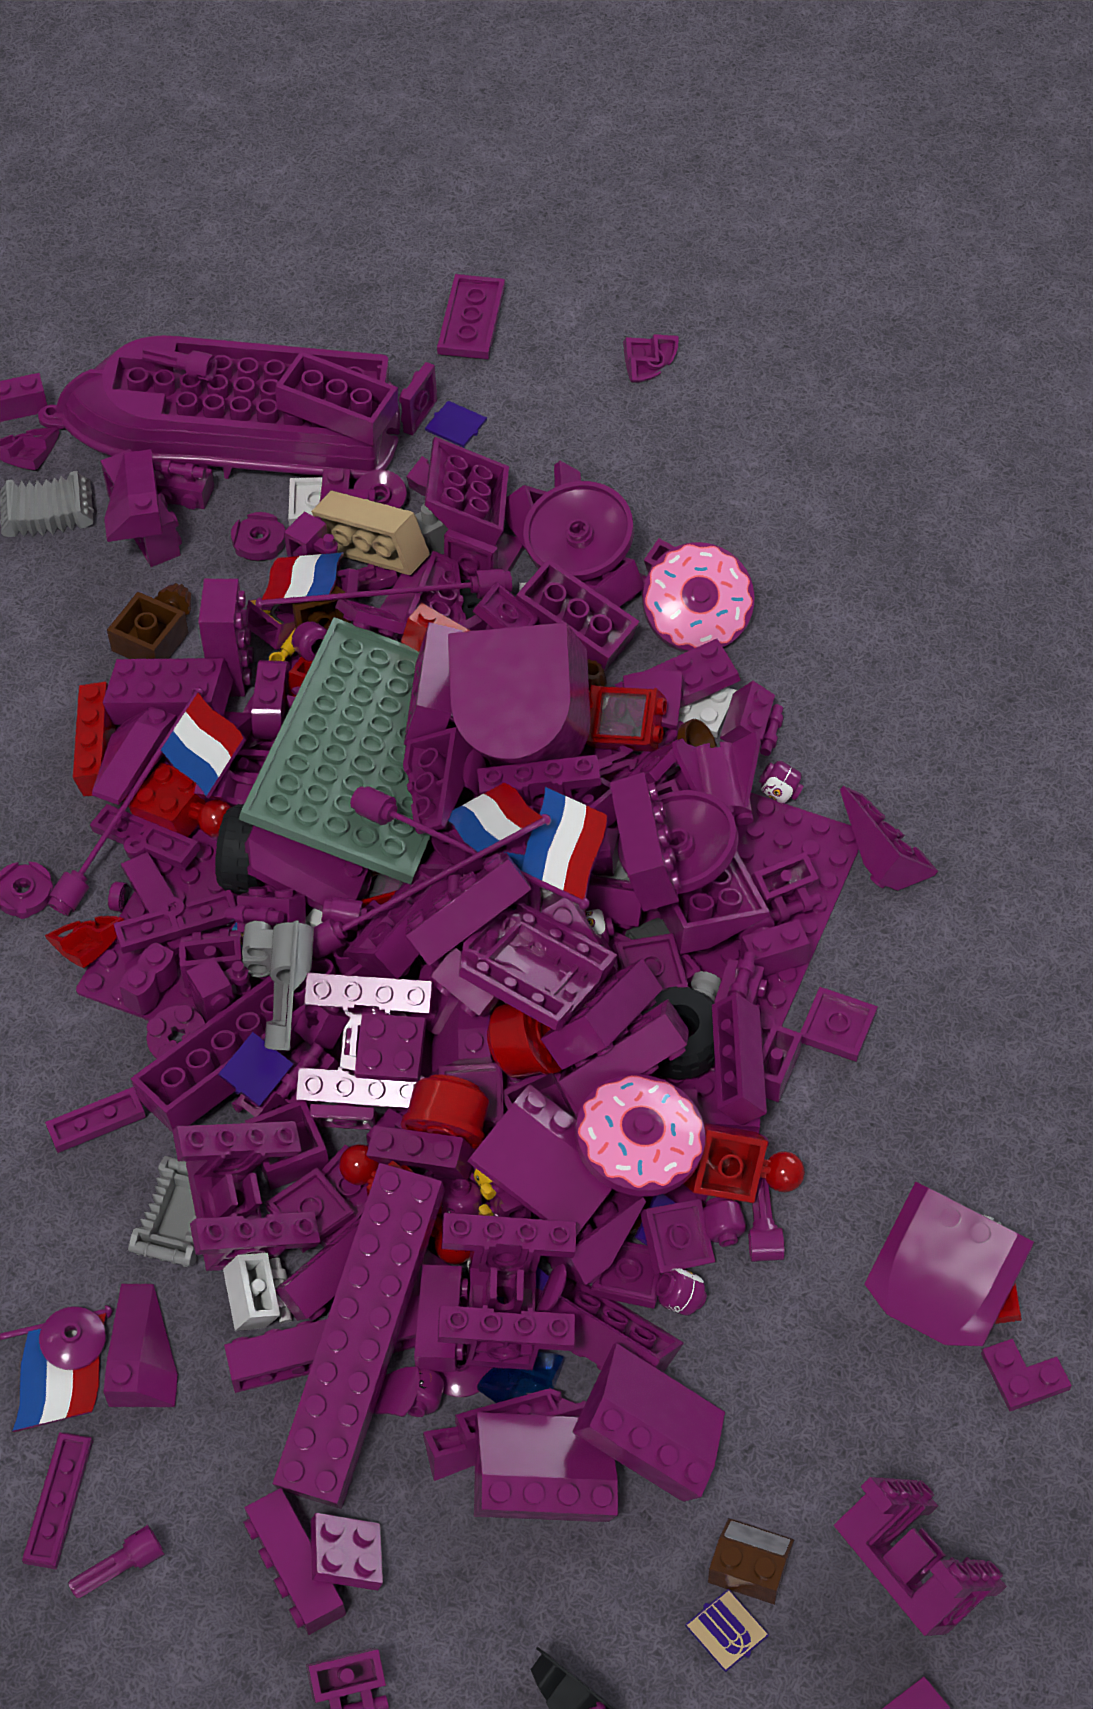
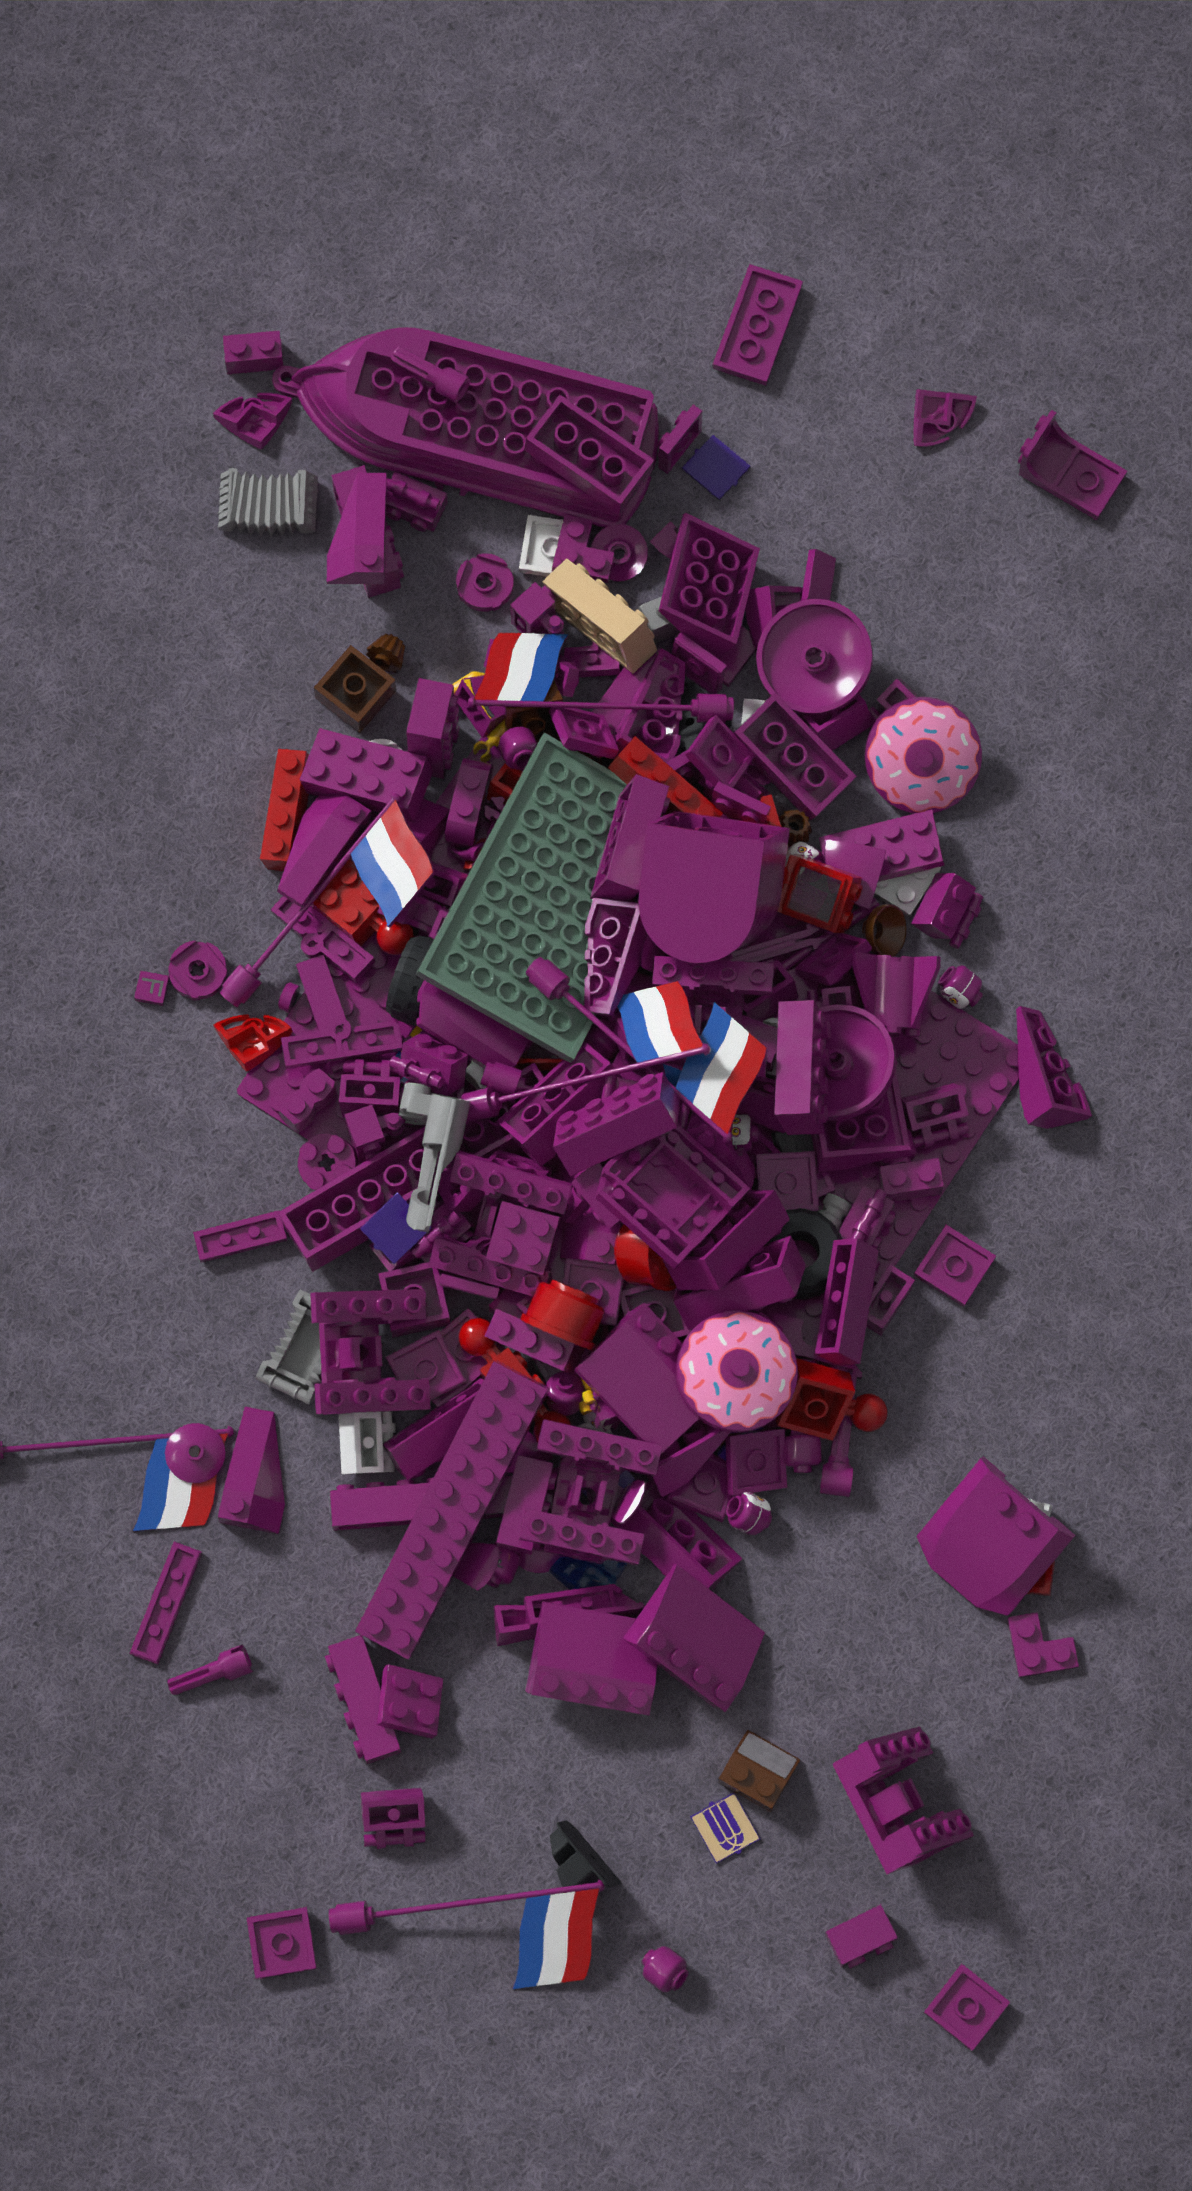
camera: 10 degrees right, 20 degrees up
none -> magenta bracket [1018,410,1127,520]

